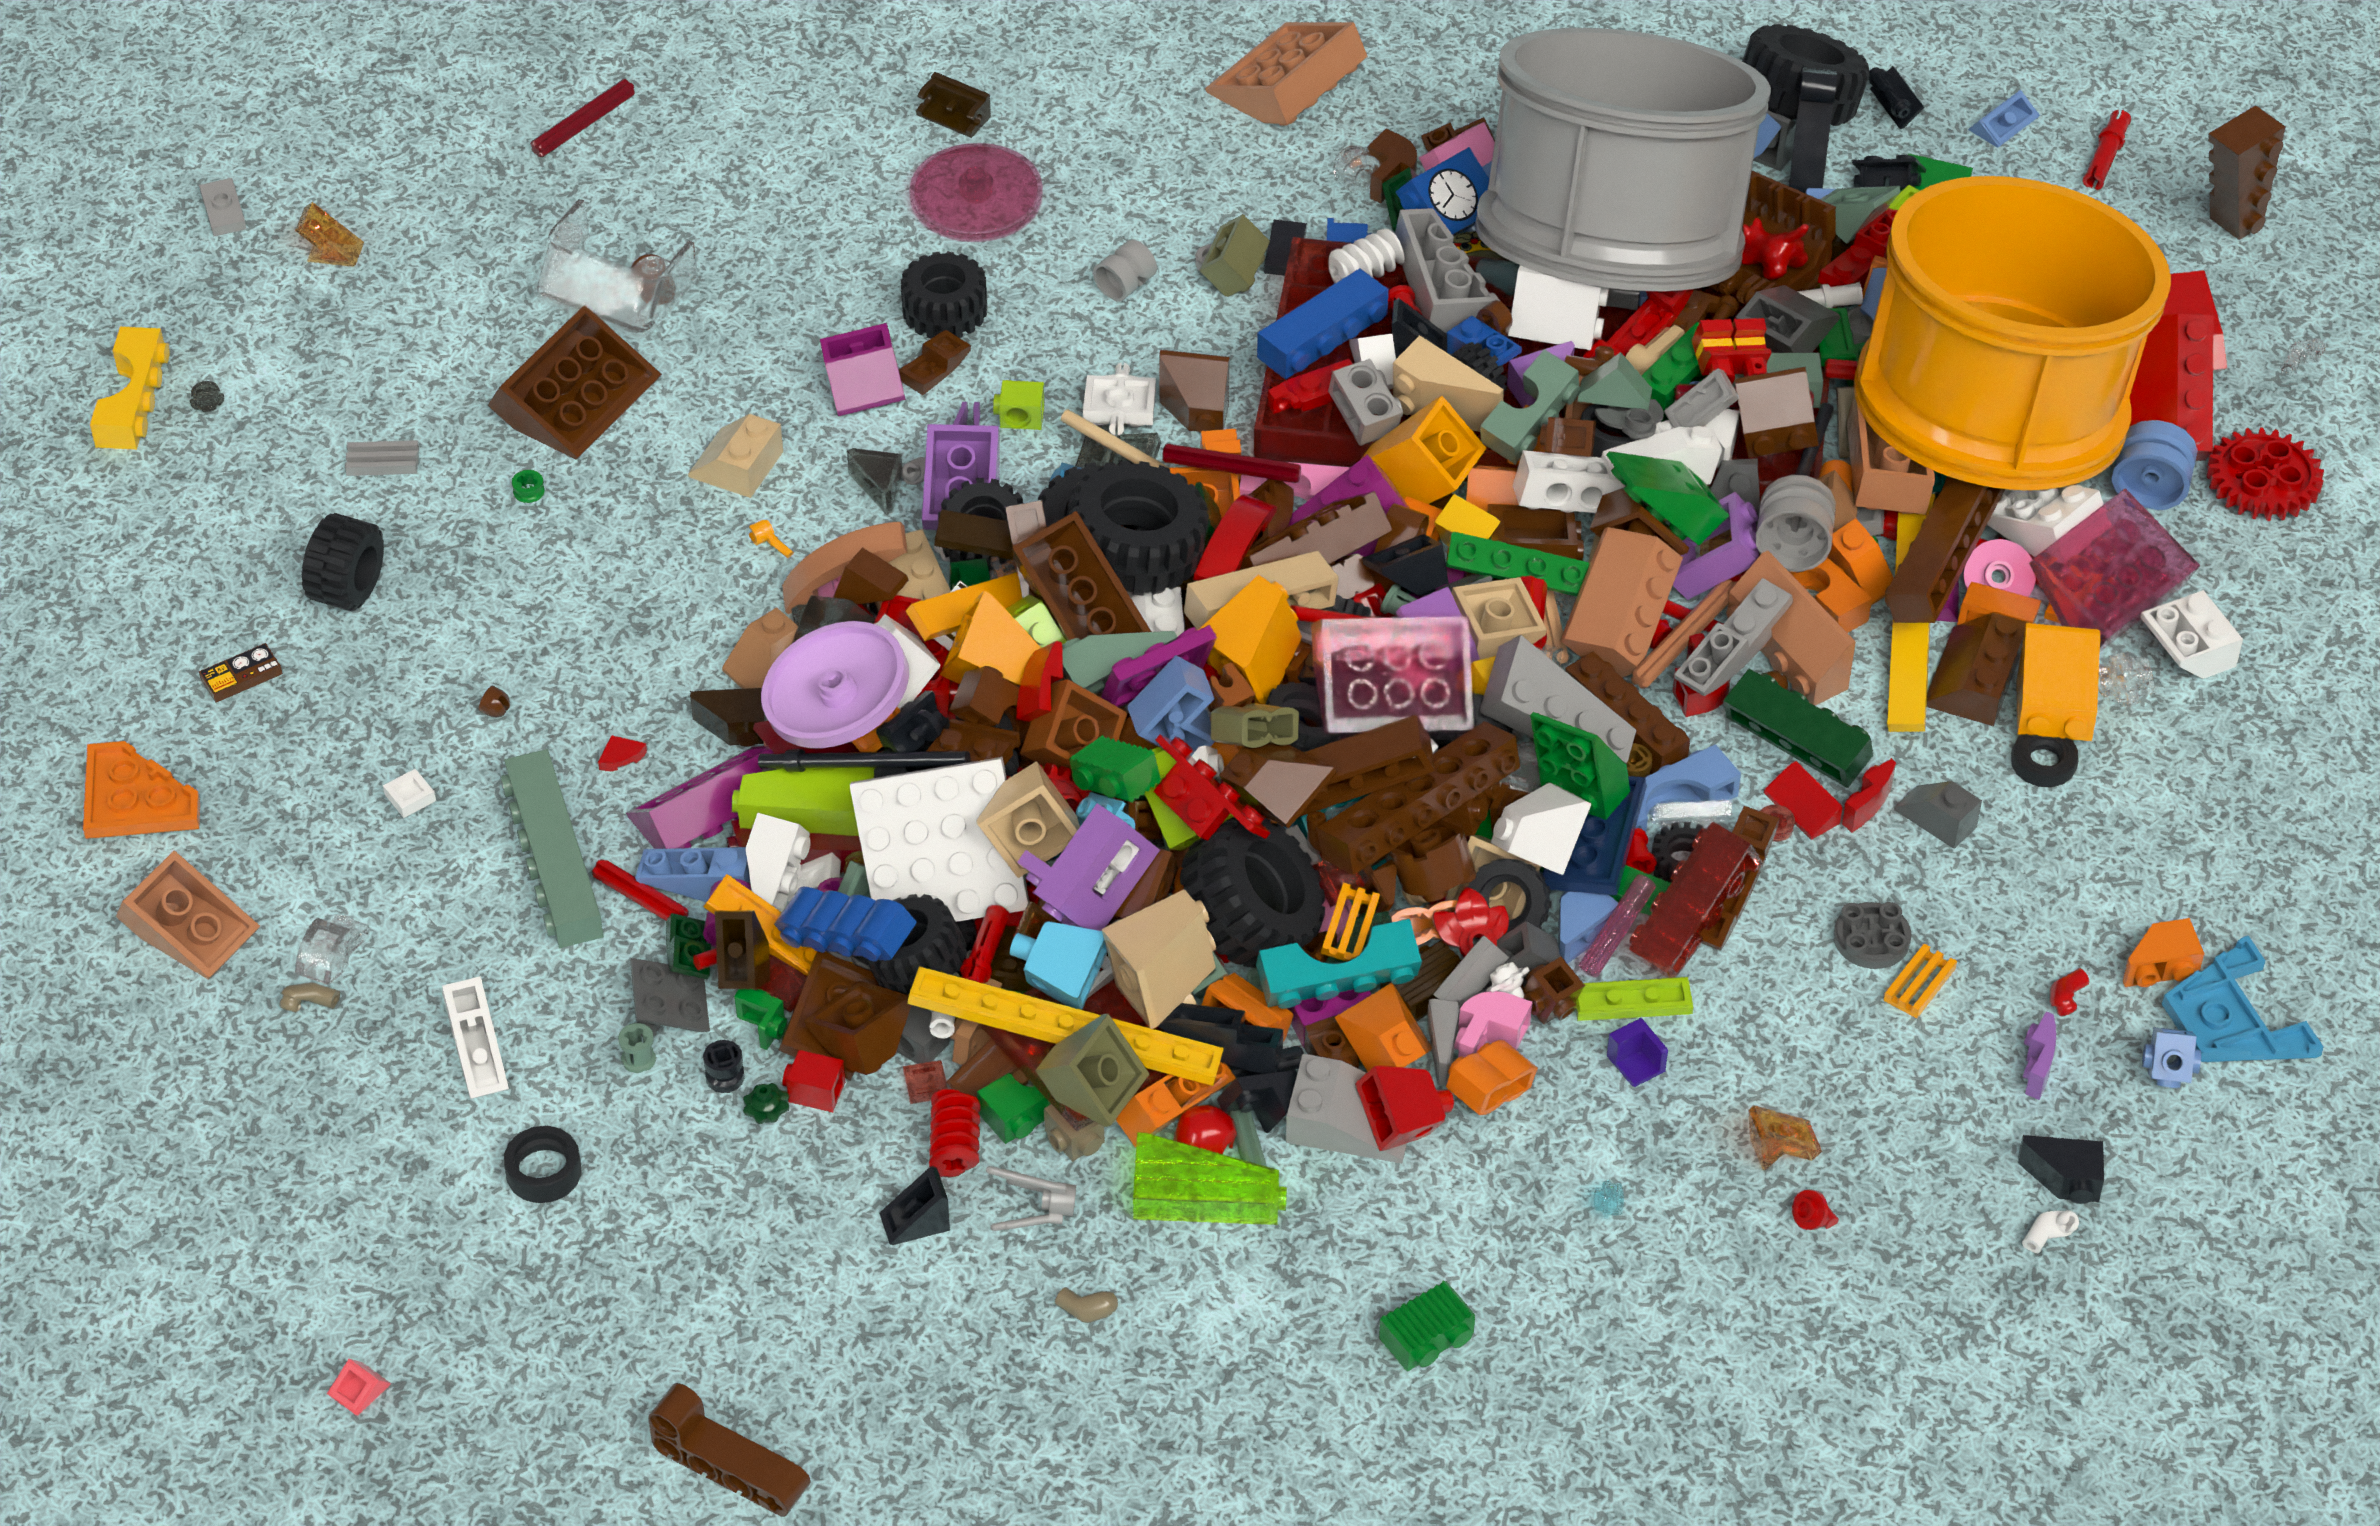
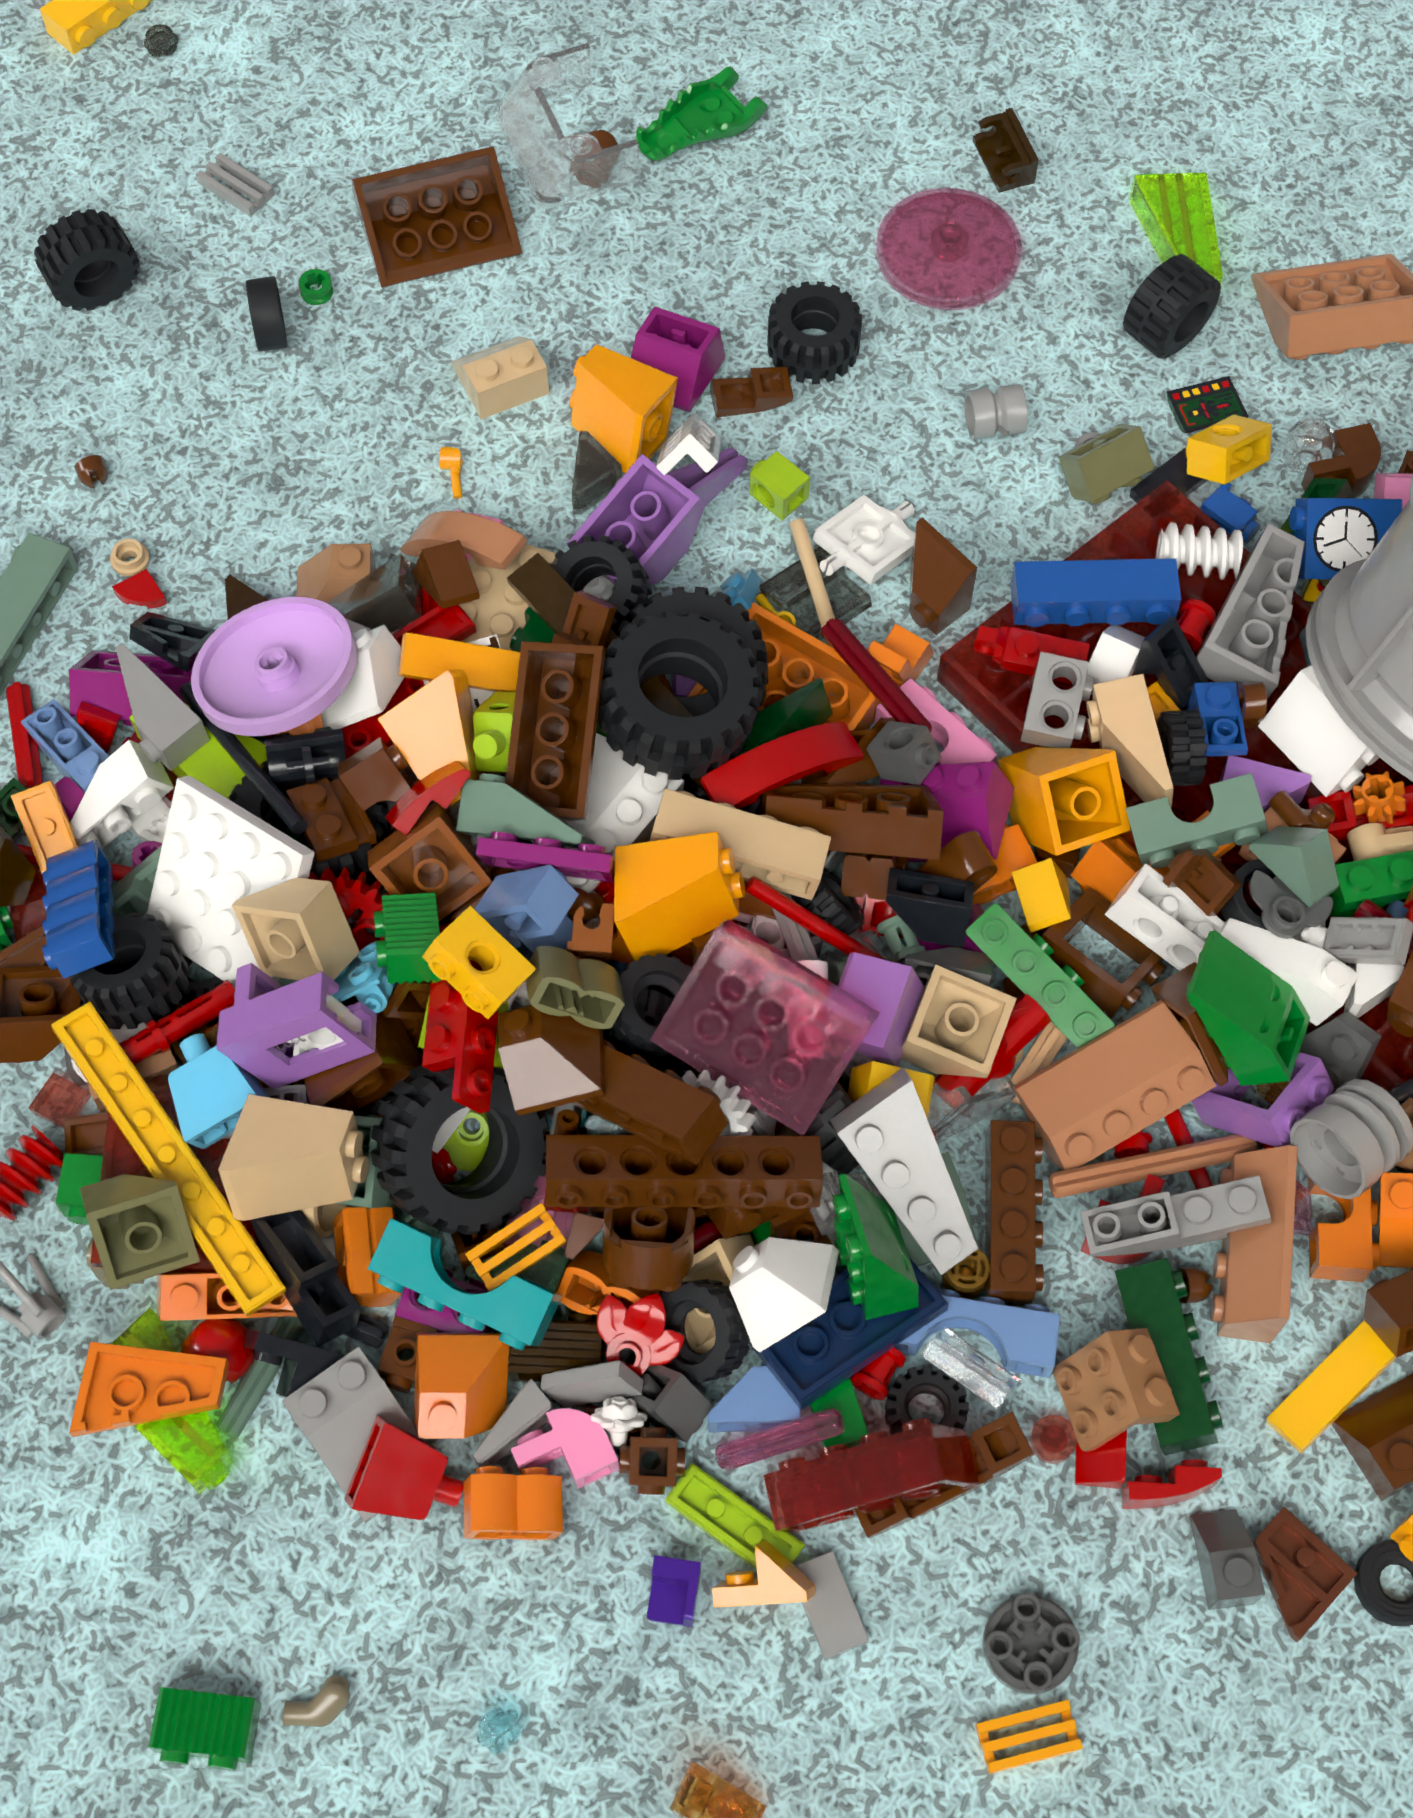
camera: 40 degrees right, 15 degrees up
none -> orange wing [69,1342,230,1437]
none -> red tile [77,701,121,754]
none -> tan plate [110,539,150,577]
none -> light grey slope [116,643,209,771]
none -> black wing [129,612,216,672]
none -> black tyre [246,276,287,352]
none -> dark tan arm [283,1675,350,1727]
none -> yellow brick [422,906,536,1020]
none -> light orange slope [569,344,678,473]
none -> green animal [636,66,767,161]
none -> white fence [656,412,721,476]
none -> slope [712,1540,816,1608]
none -> light grey tile [796,1551,869,1661]
none -> dark grey brick [866,721,942,785]
none -> medium nougat bracket [1054,1328,1180,1451]
none -> black tyre [1123,254,1221,359]
none -> clear neon green slope [1129,172,1223,283]
none -> piece [1167,376,1249,433]
none -> yellow brick [1186,414,1272,485]
none -> copper wing [1253,1507,1358,1643]
none -> orange gear [1352,771,1406,824]

